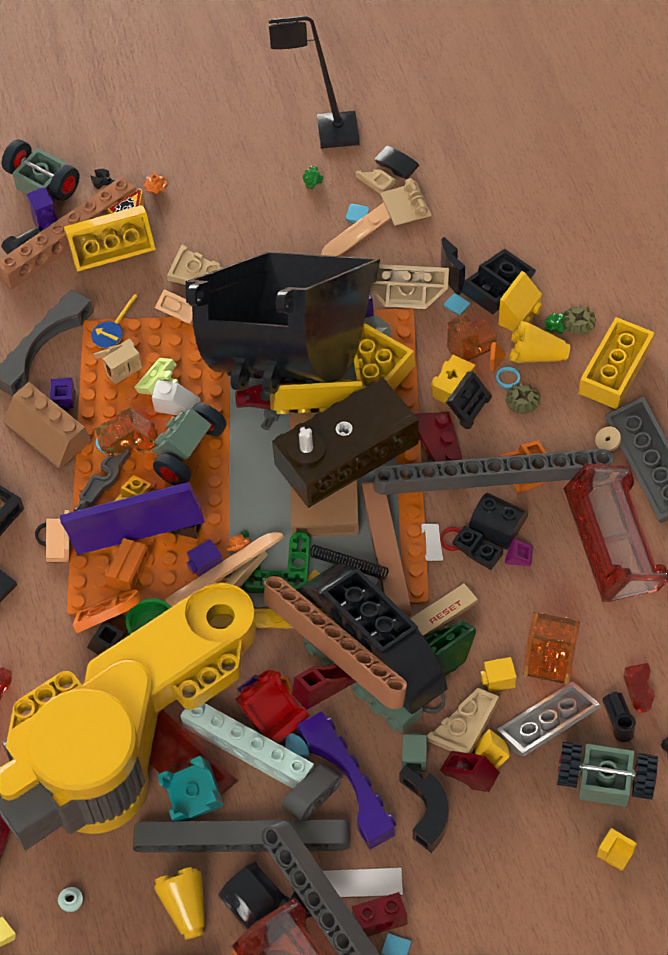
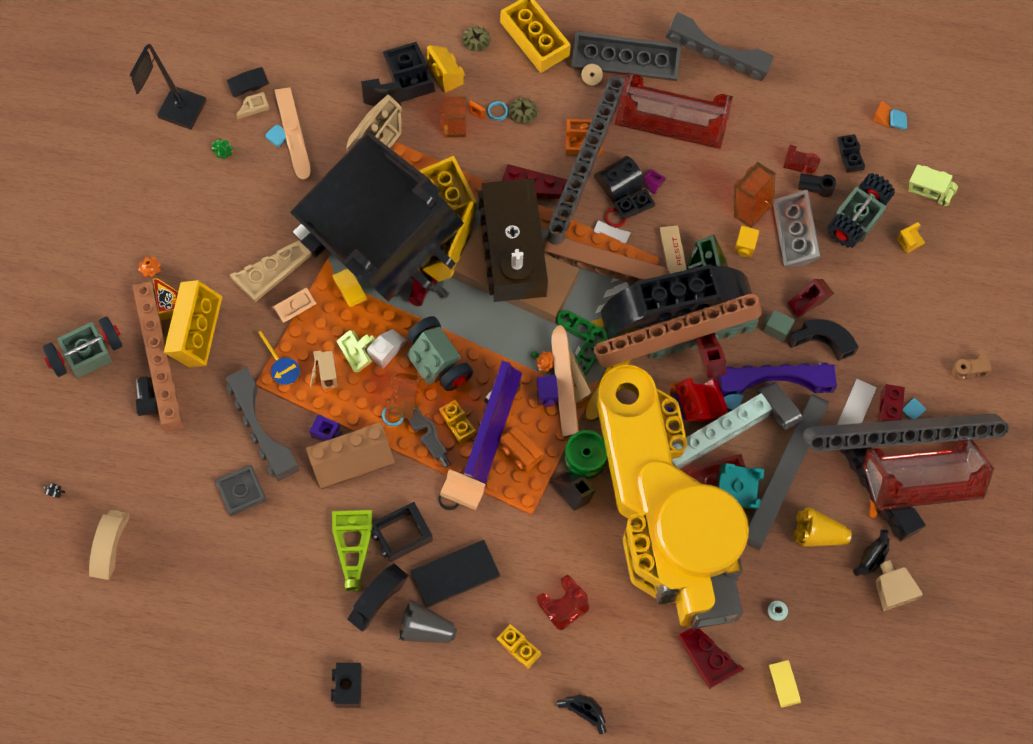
camera: 70 degrees left, 10 degrees up
dark purple brick [27,187,57,231] -> none
orange tile [73,589,141,634] -> none
black bar [90,168,116,189] -> none
black slope [218,862,286,935] -> none
black piece [310,544,389,580] -> none
tan hinge [380,178,432,226] -> none
tan wing [427,688,500,753] -> none
yellow brick [430,355,475,404] -> none
medium azure piece [443,293,471,316] -> none
black plate [446,371,492,429] -> none
yellow panel [474,729,510,769] -> none
yellow cone [509,321,570,363] -> none
green plant [544,312,566,334] -> none

